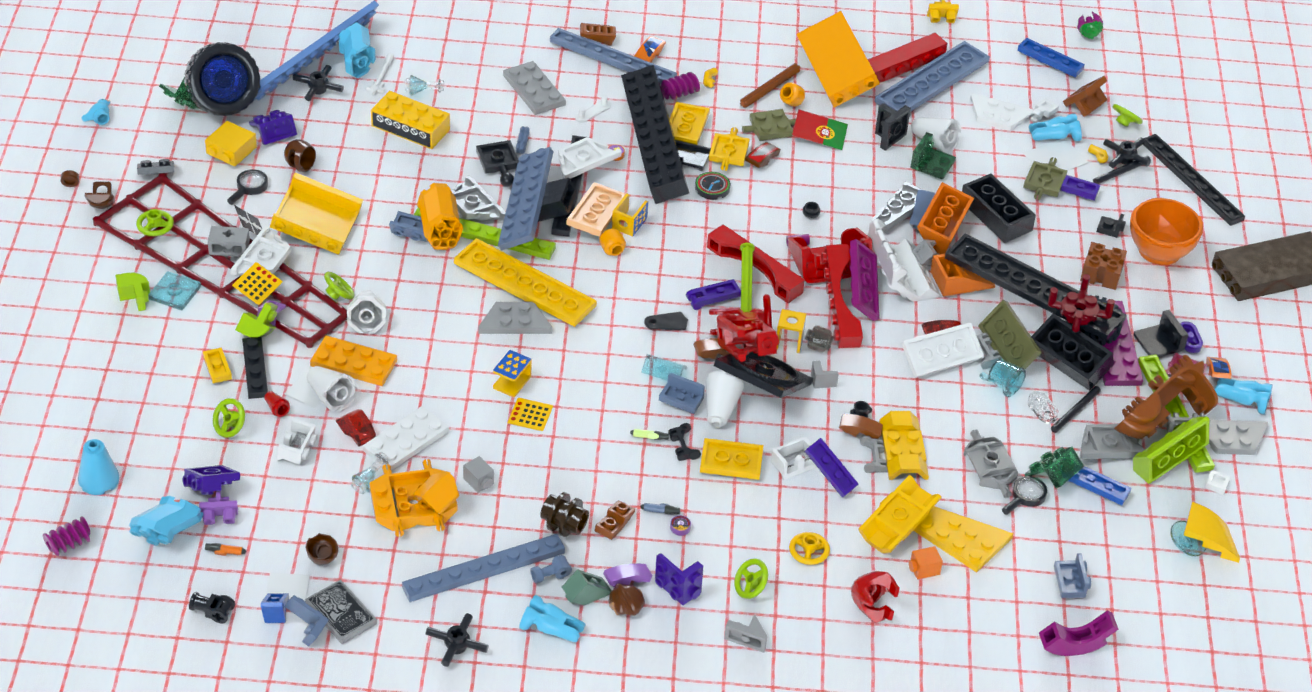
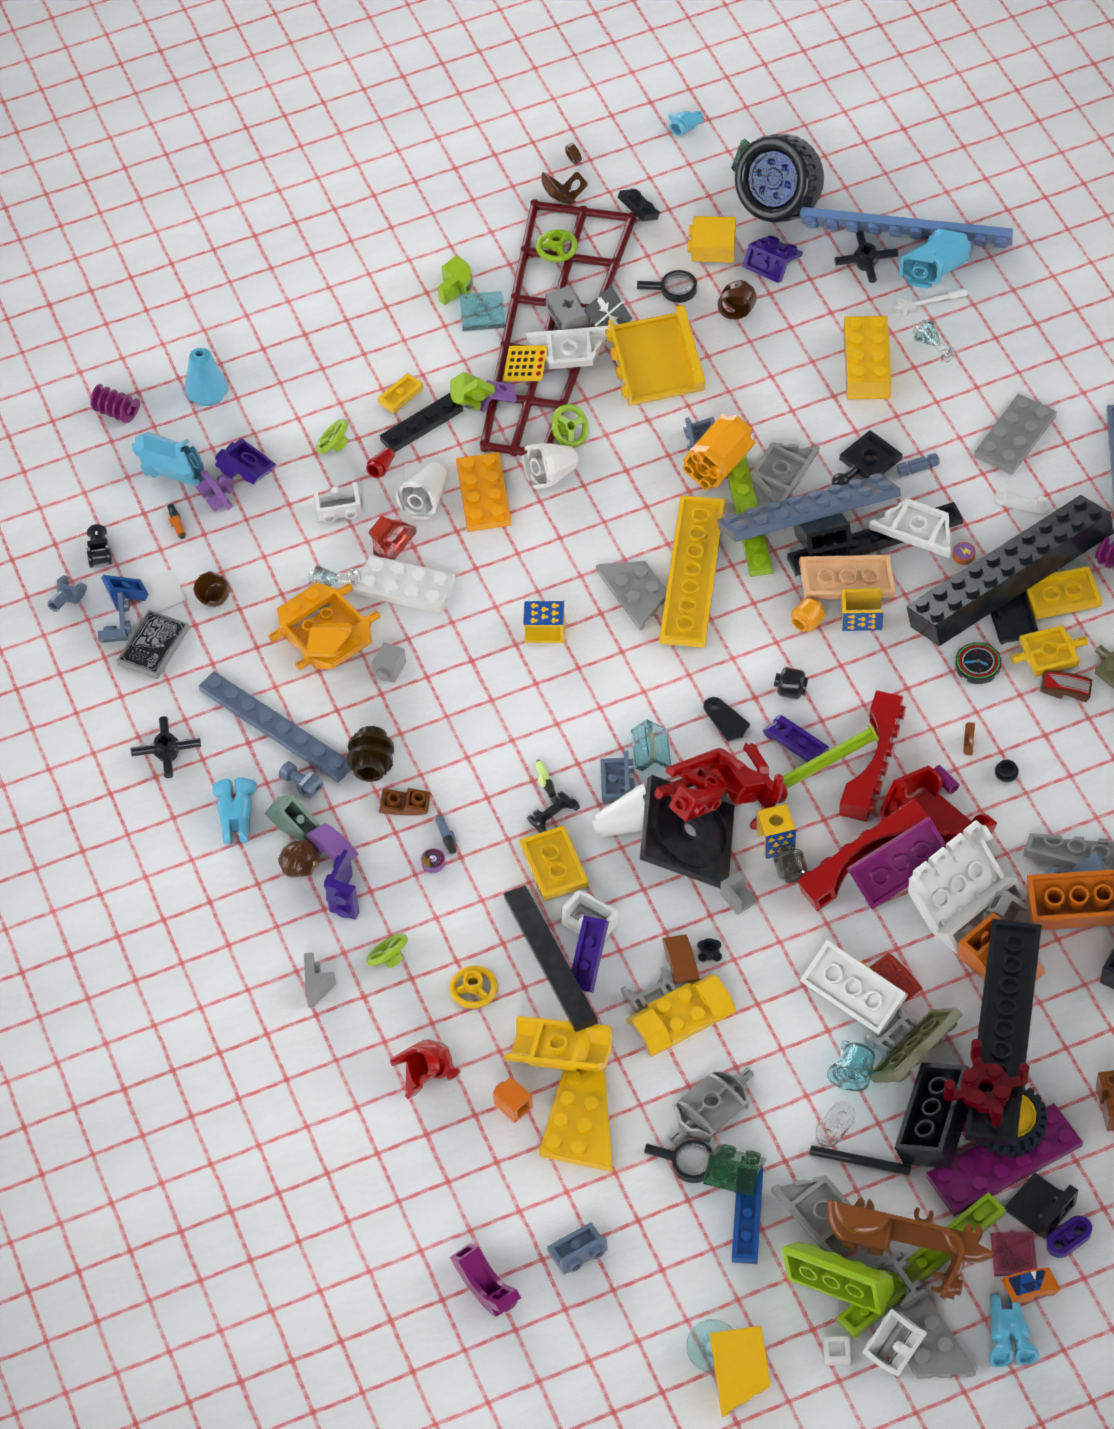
camera: 70 degrees right, 10 degrees up
yellow sticker [507,398,553,431] -> none
none -> sand blue piece [47,575,87,612]
none -> black tile [503,885,598,1032]
none -> black head [773,667,809,700]
none -> white window [862,1309,927,1376]
none -> dark orange tile [963,722,975,755]

